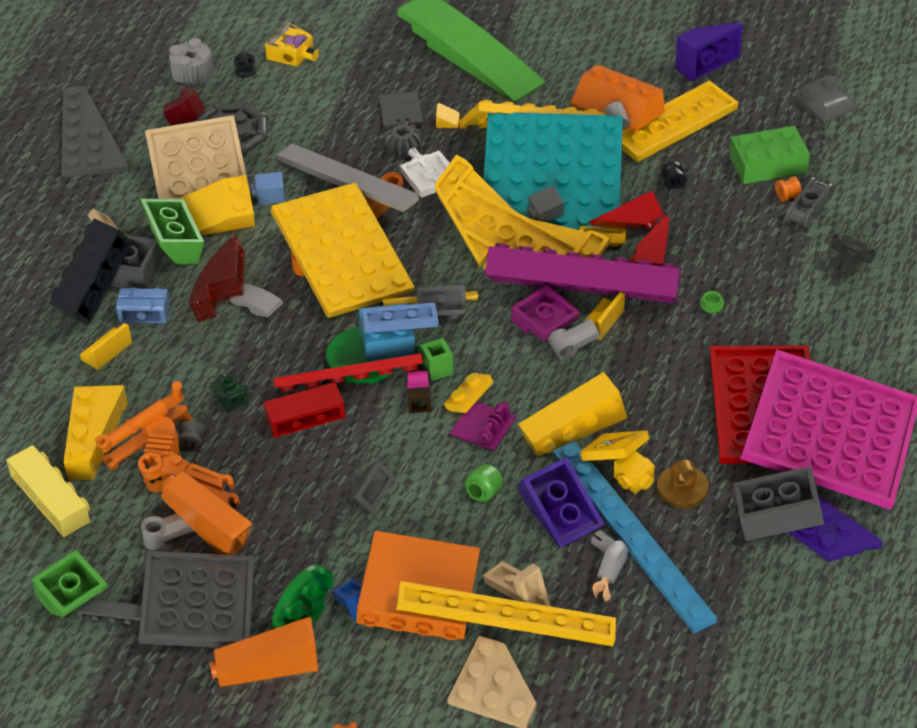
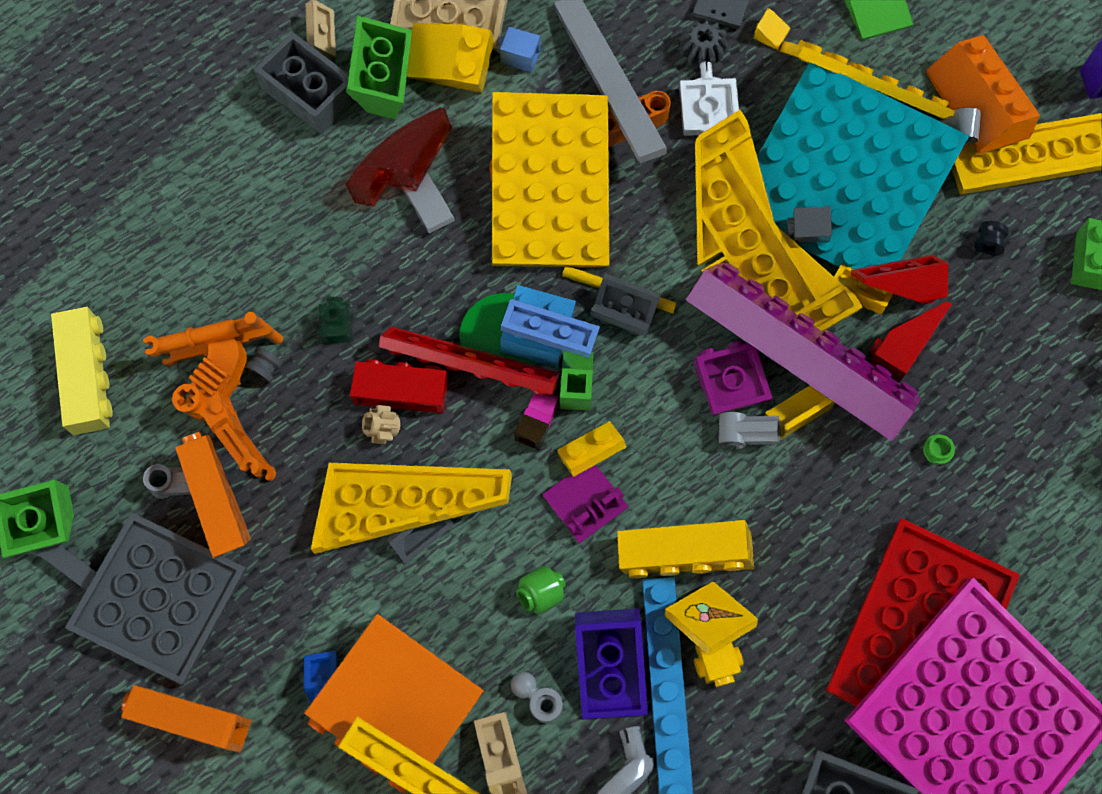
camera: 25 degrees right, 25 degrees up
black brick [49,218,133,326] -> none
yellow wedge [64,385,128,481] -> none
yellow panel [80,323,132,370] -> none
medium blue brick [116,287,170,323] -> none
green tile [272,564,333,629] -> none
pearl gold tile [657,460,709,509] -> none
none -> yellow wing [311,463,512,554]
none -> tan gear [362,405,400,444]
none -> light grey plate [511,672,563,723]

